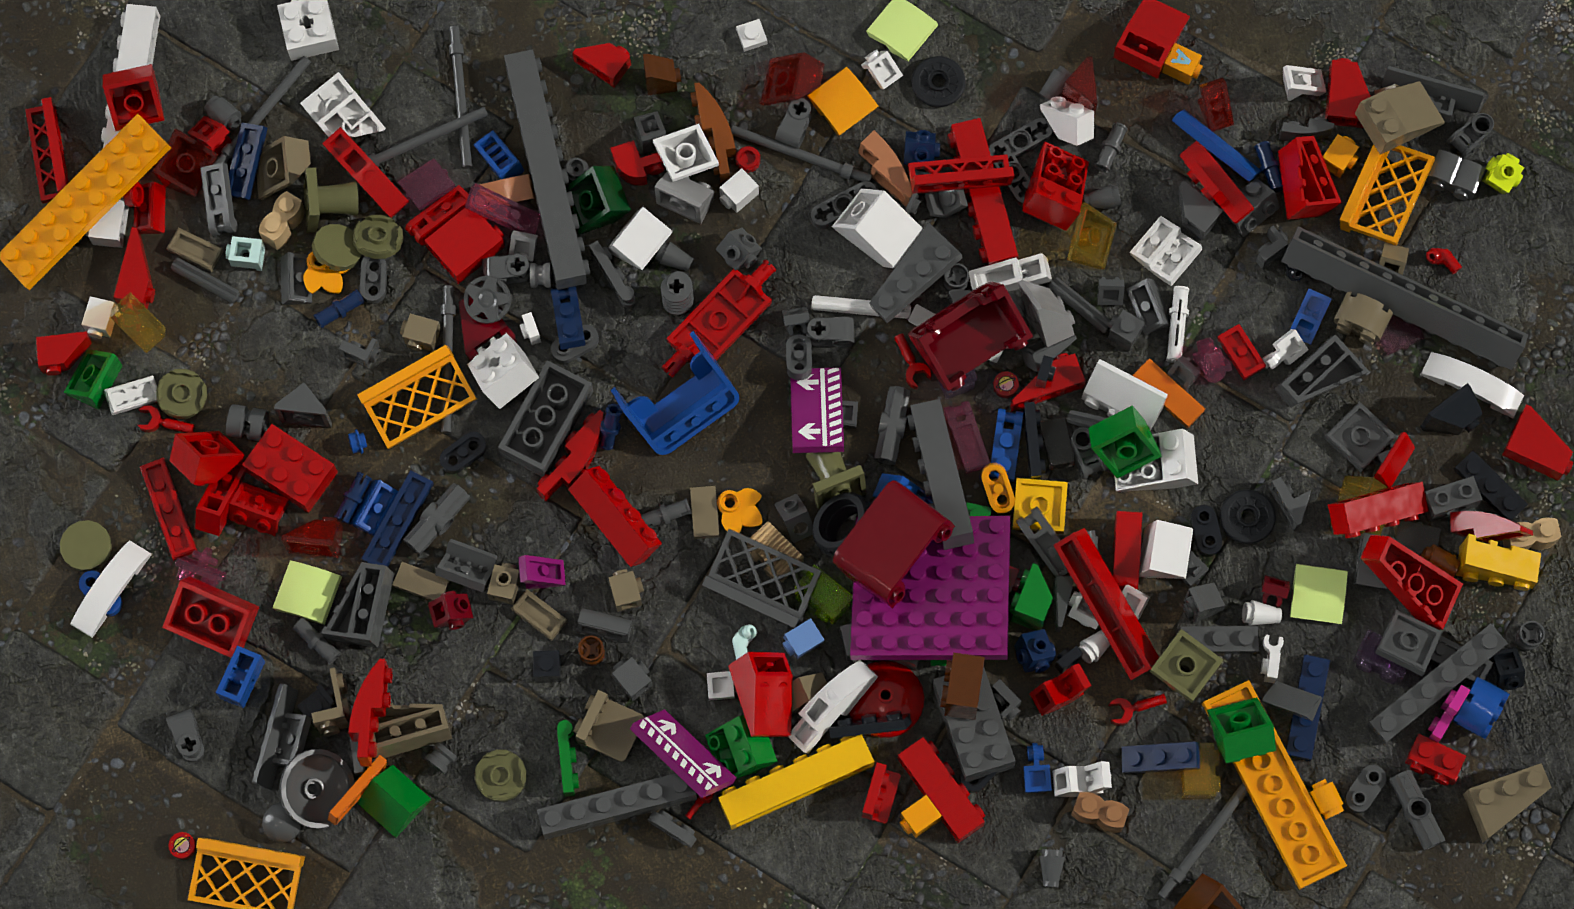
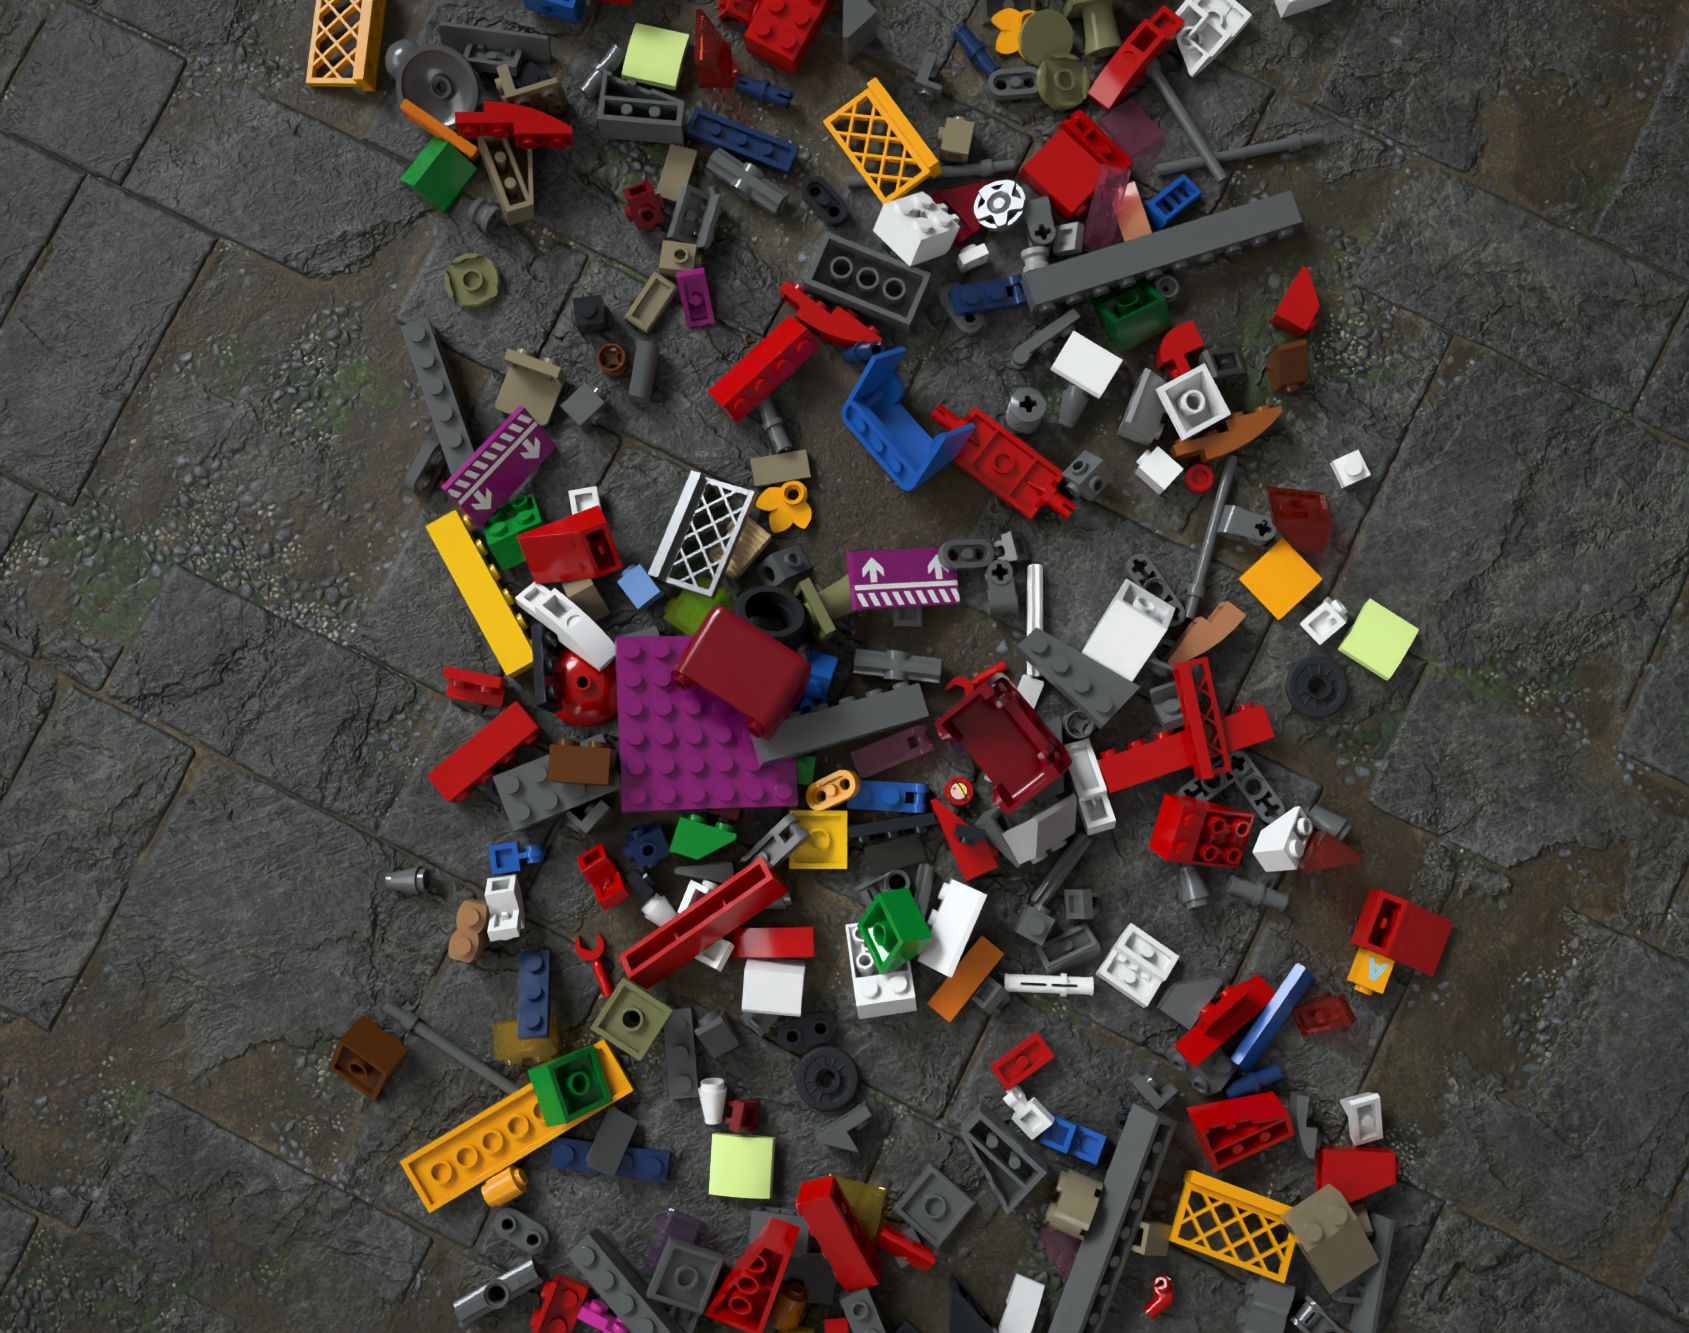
camera: 90 degrees right, 10 degrees up
blue plate [348,429,367,454] -> none
blue slope [350,480,399,536] -> none
green plate [557,720,579,797] -> none
dark tan brick [608,569,644,612] -> none
light aqua arm [732,624,757,660] -> none
light orange brick [899,795,942,838] -> none
dark blue brick [904,130,940,165] -> none
clear yellow slope [1067,203,1117,269] -> none
clear pink hips [1193,338,1232,383] -> none
white plate [1261,635,1284,683] -> none
light orange brick [1323,134,1359,178] -> none

